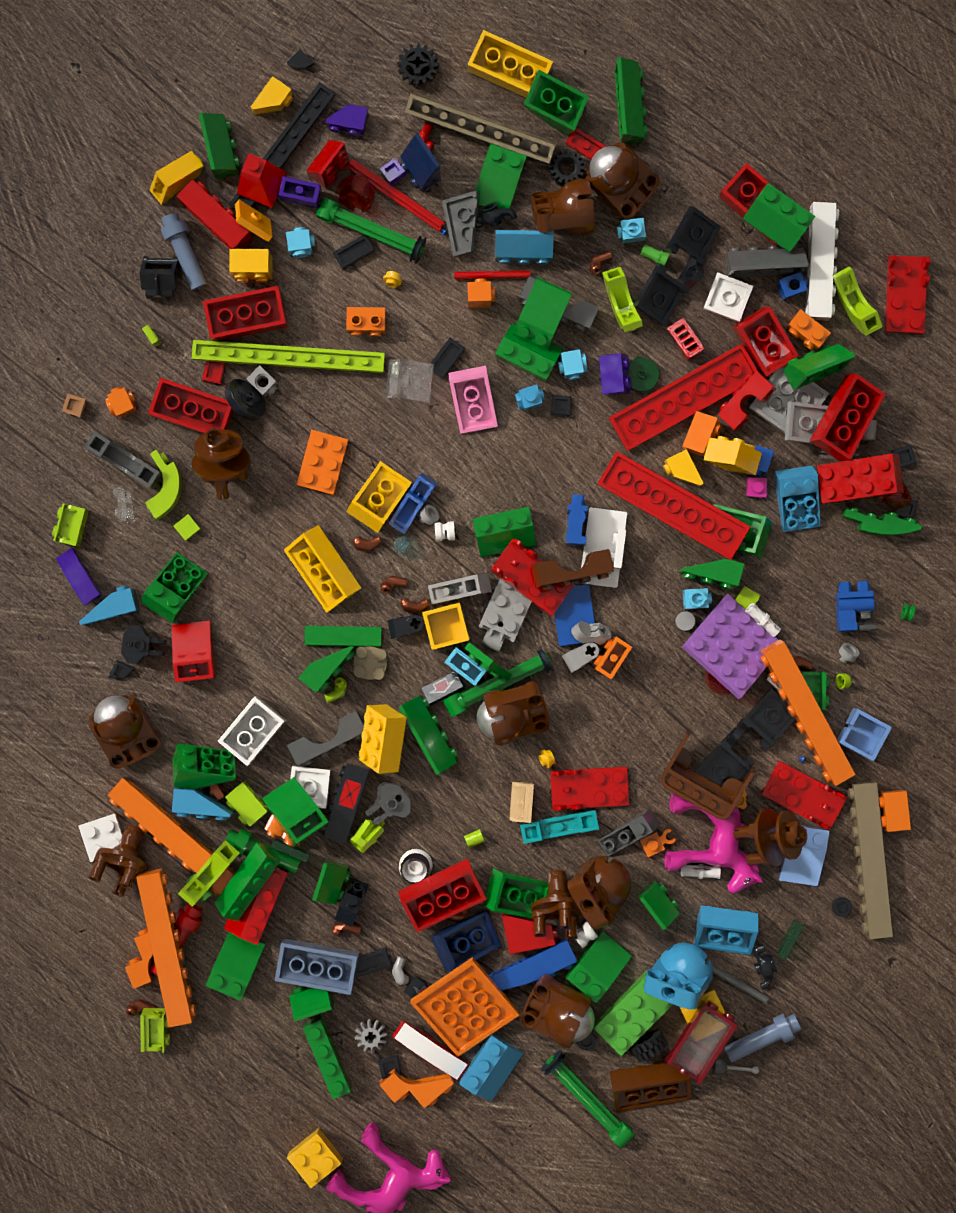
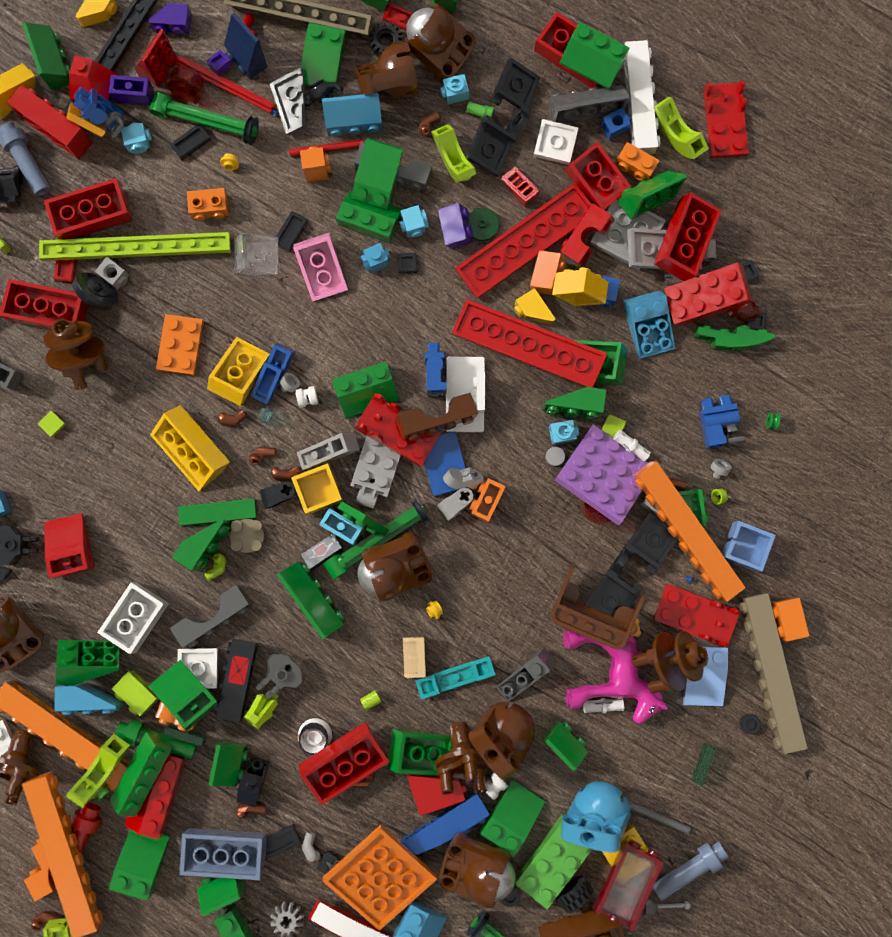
camera: 10 degrees left, 5 degrees down
green slope [141,552,208,624] -> none
lime arch [145,450,182,520] -> none
copper bracket [197,783,227,800] -> none
yellow piece [229,249,273,283] -> none
yellow brick [359,704,407,774] -> none
dark blue slope [430,910,502,971] -> none
red hinge [550,766,629,810] -> none
orange plate [639,829,676,857] -> none
dark azure slope [694,906,758,955] -> none
dark pink plate [746,477,767,498] -> none
black piece [753,944,777,990] -> none
none -> blue hips [74,86,124,138]

